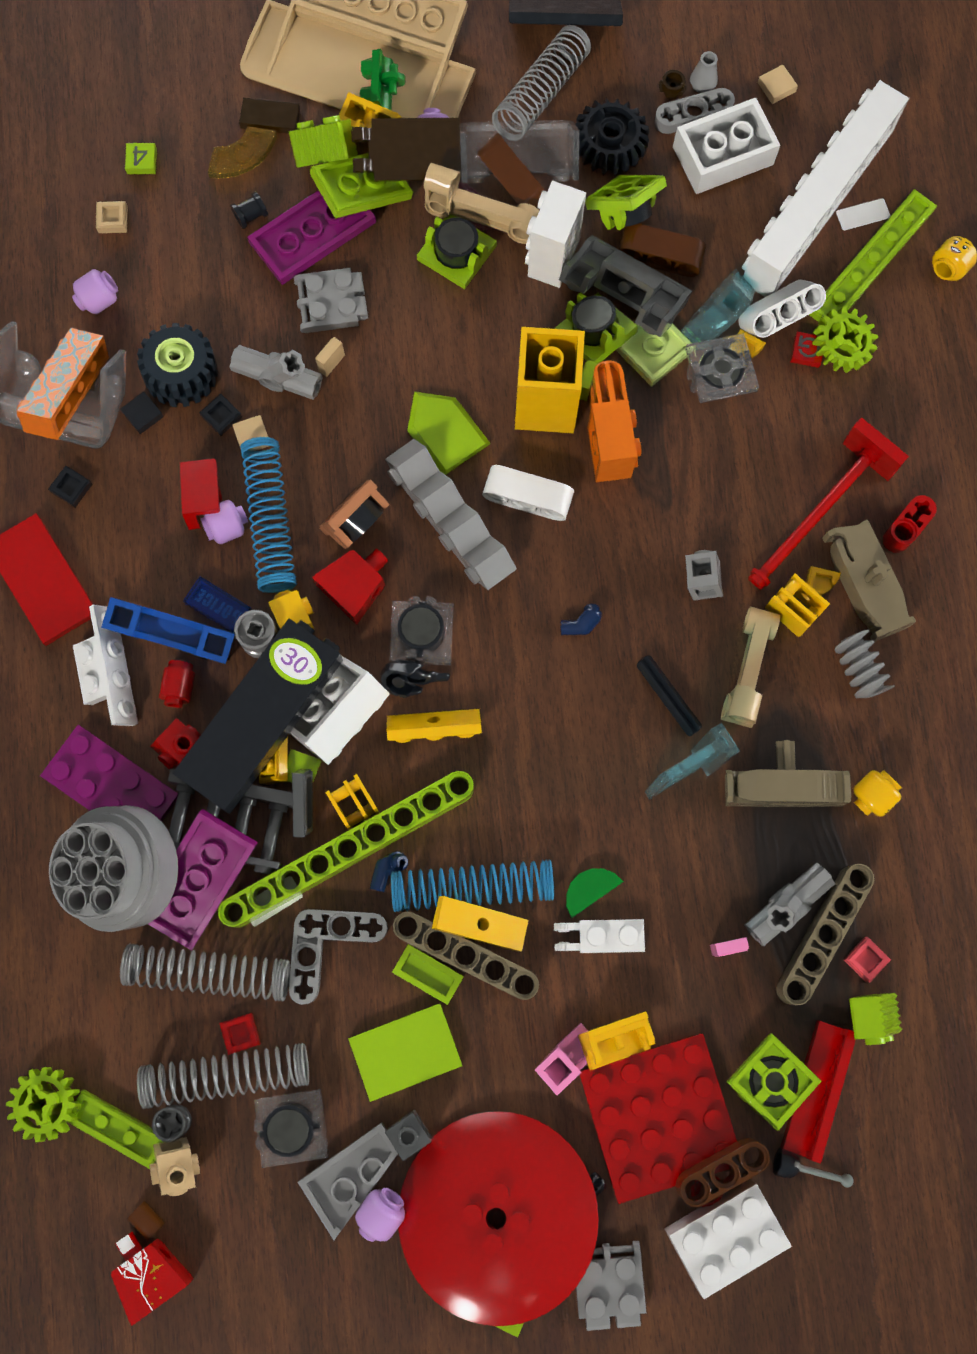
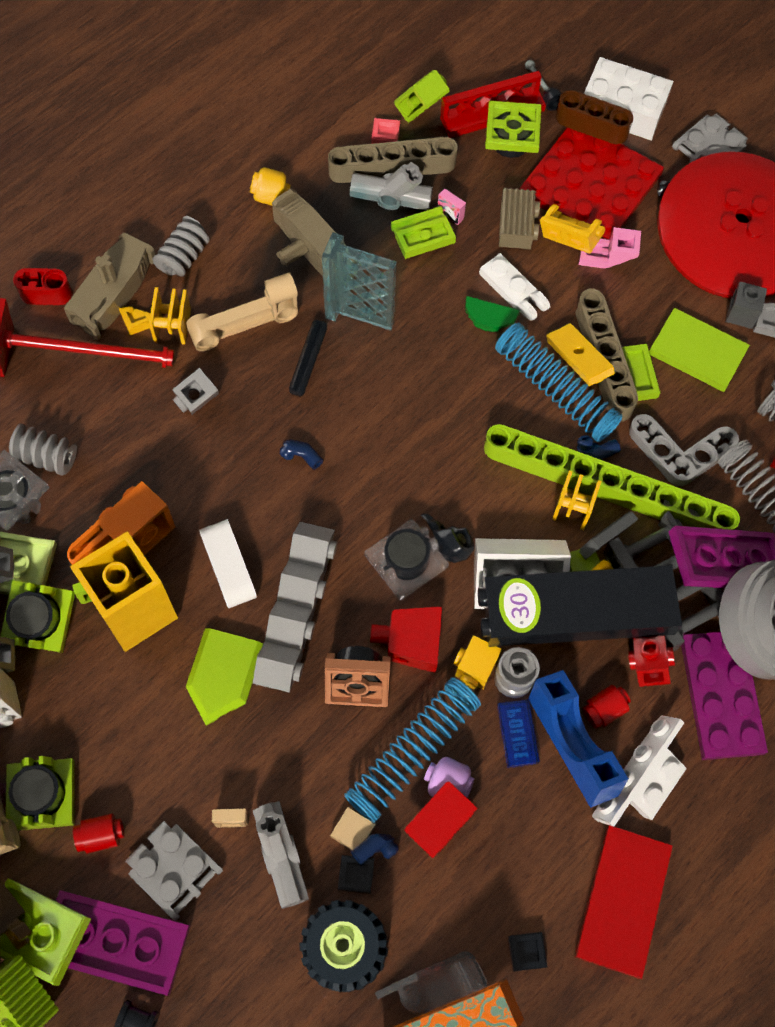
camera: 130 degrees left, 10 degrees down
black tile [120,392,164,434] -> none
yellow tile [386,709,482,743] -> none
none -> light grey piece [9,423,77,476]
none -> red brick [73,813,125,854]
none -> dark blue arm [351,834,399,865]
none -> lime plate [391,206,456,259]
none -> dark tan brick [498,188,540,249]

